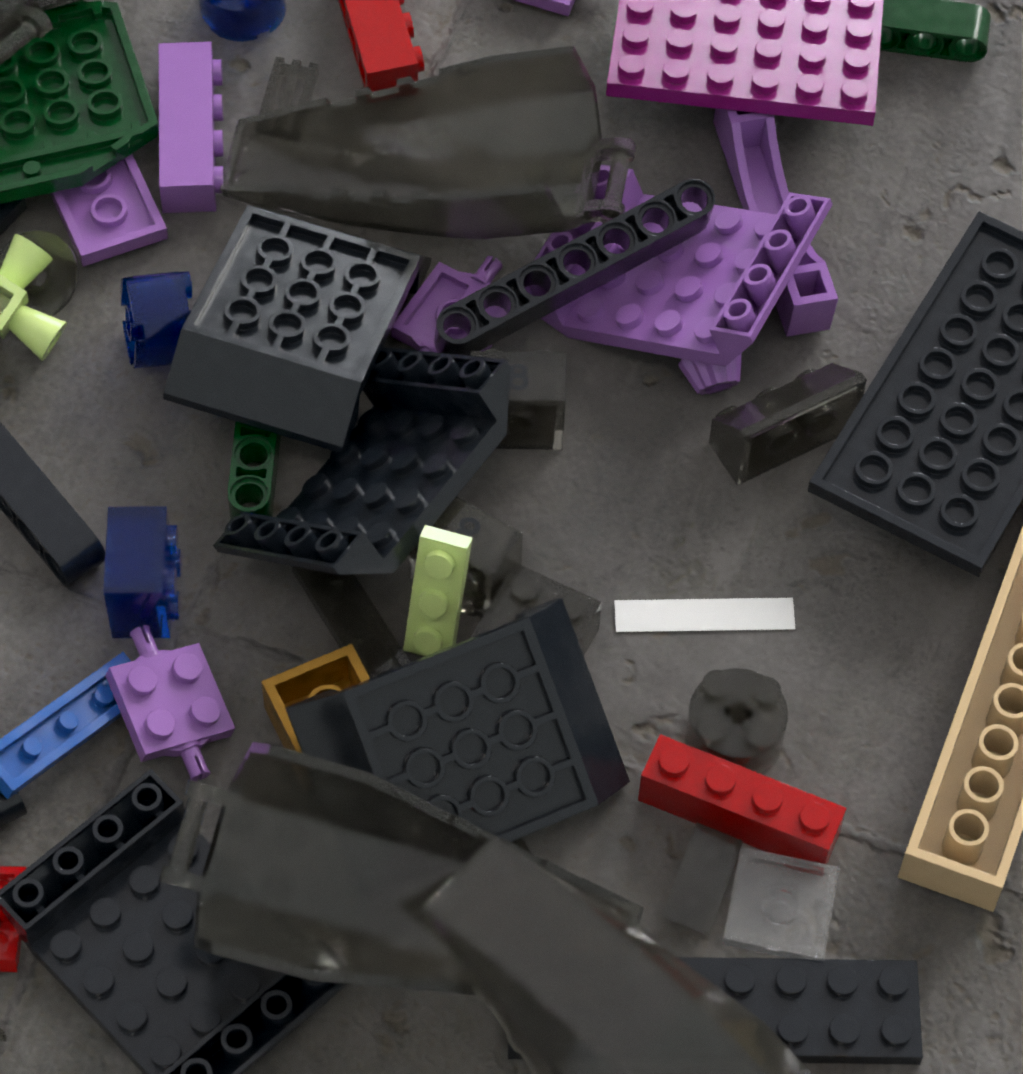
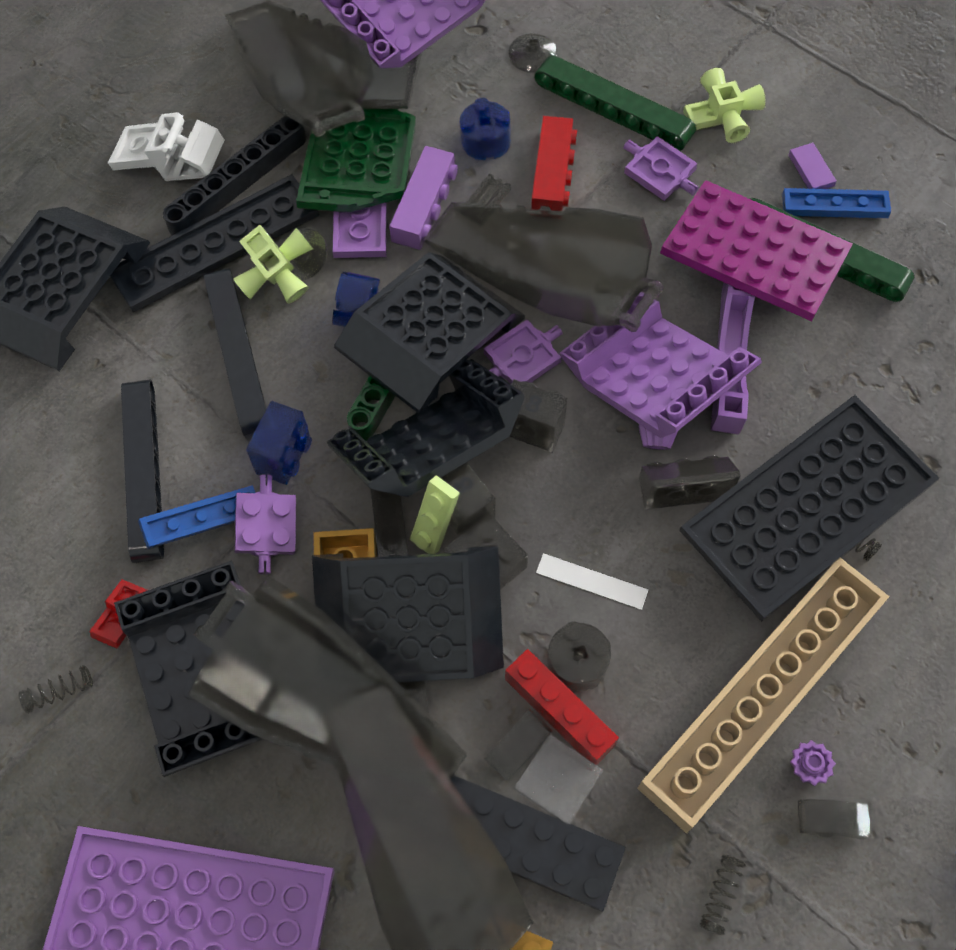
camera: 25 degrees right, 5 degrees up
black beam [434,179,715,356] -> none

